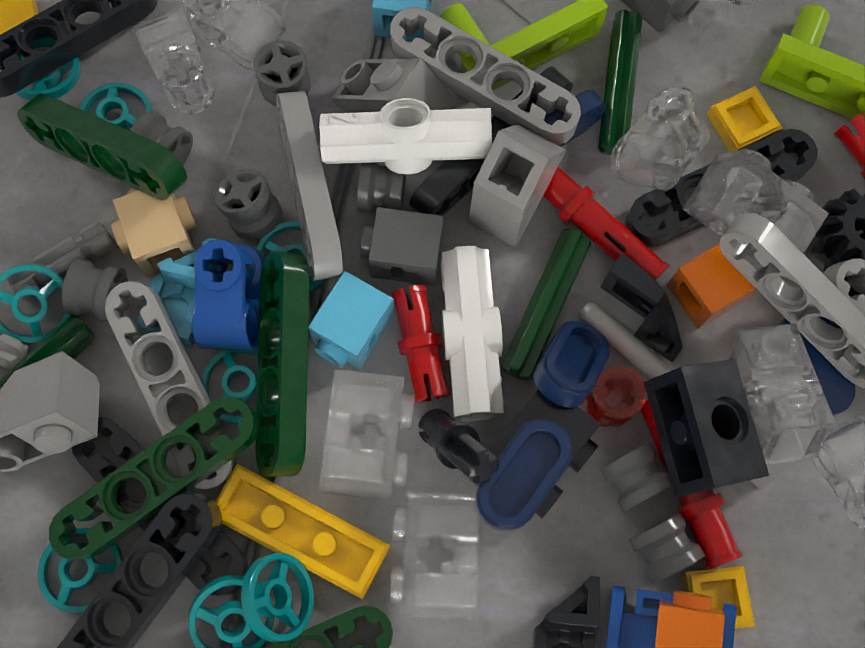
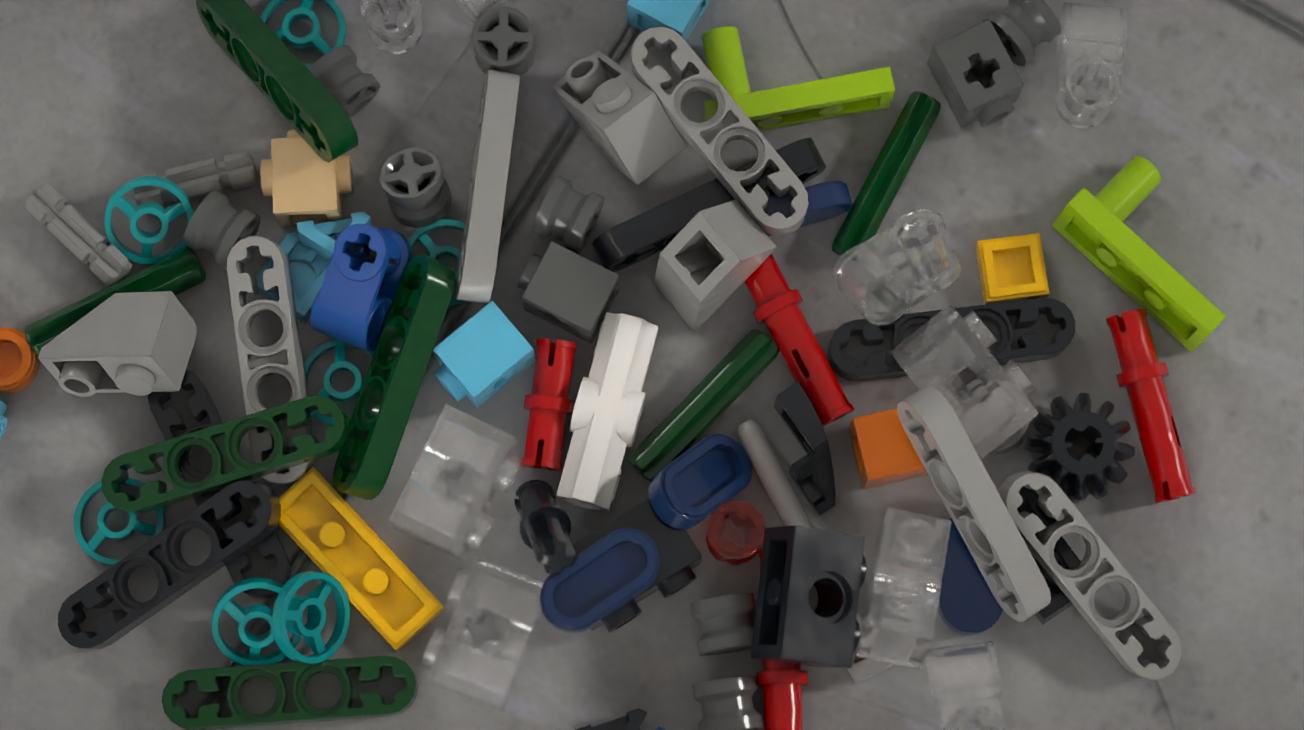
camera: 20 degrees right, 5 degrees up
white piece [319,98,492,174] -> none

